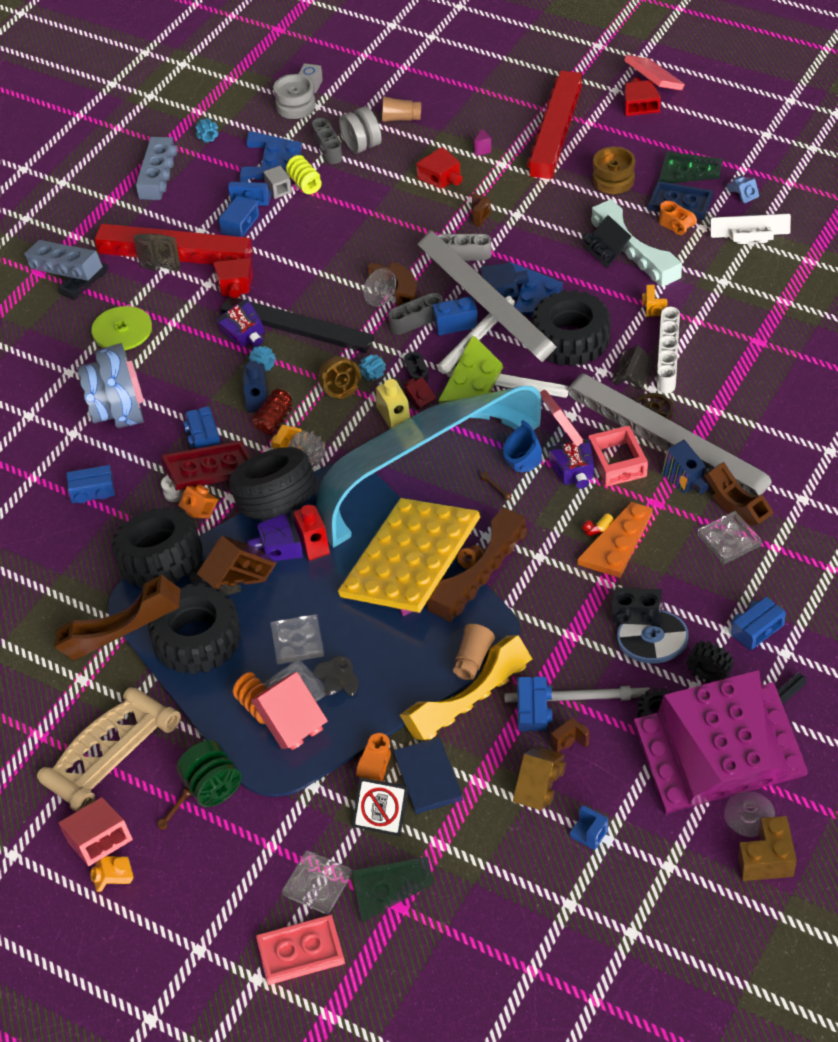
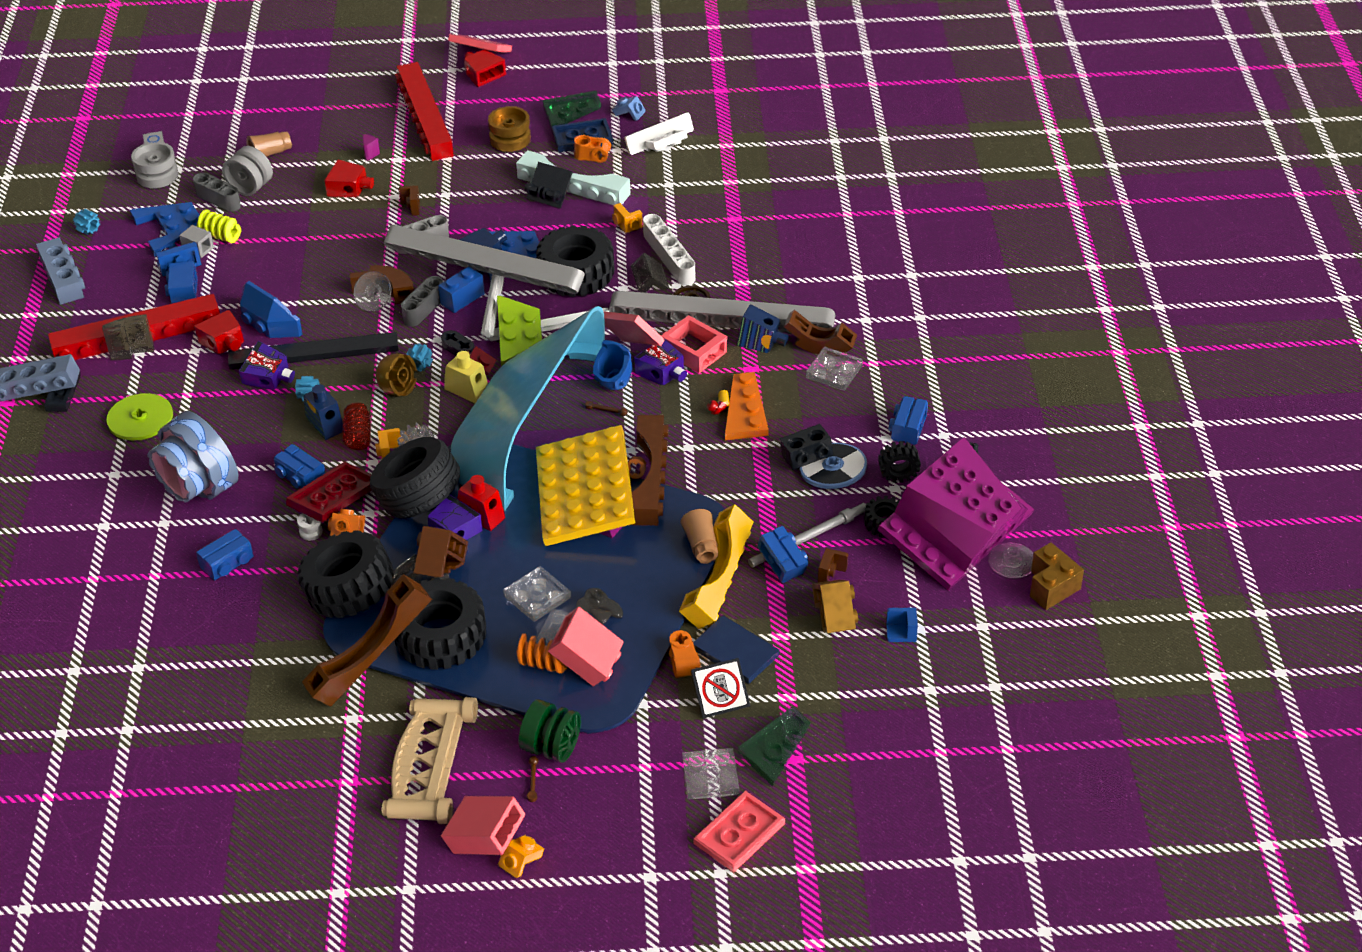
camera: 35 degrees left, 5 degrees down
none -> blue wedge [240,281,303,338]

